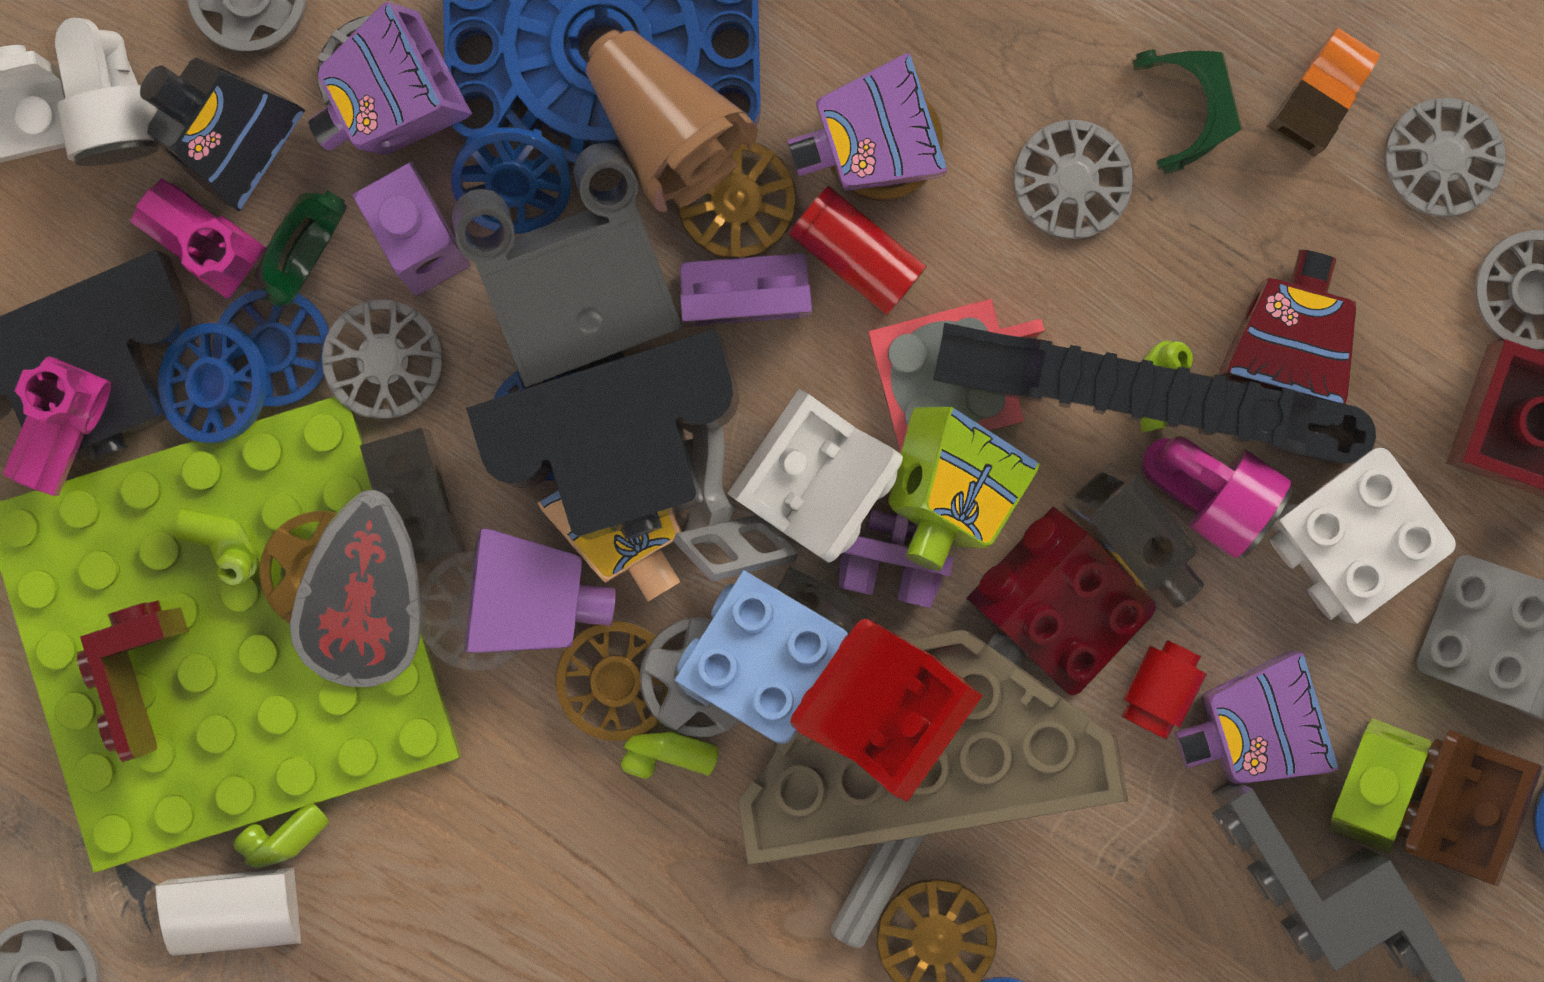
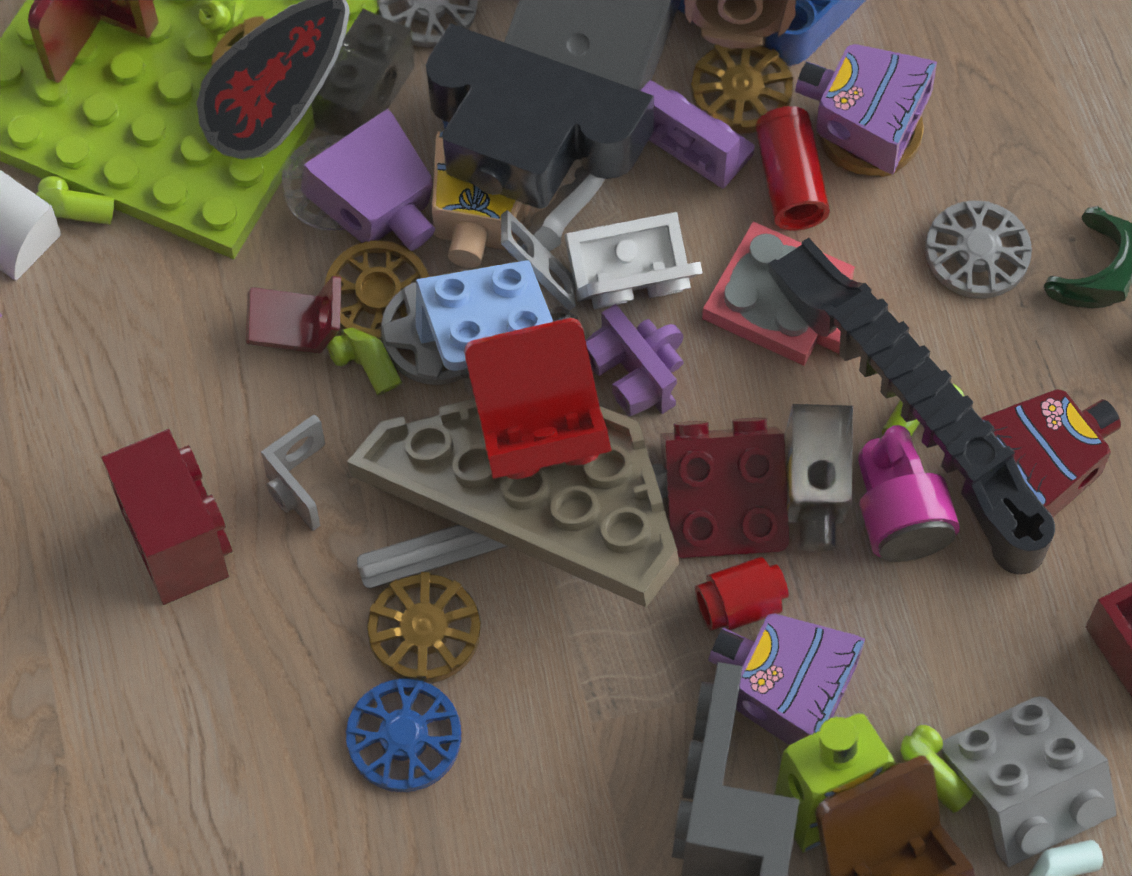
camera: 40 degrees right, 25 degrees down
lime torso [889,407,1040,571] -> none
white bracket [1269,448,1456,624] -> none
none -> bracket [246,276,341,354]
none -> light grey bracket [261,415,325,531]
none -> lime arm [900,725,974,813]

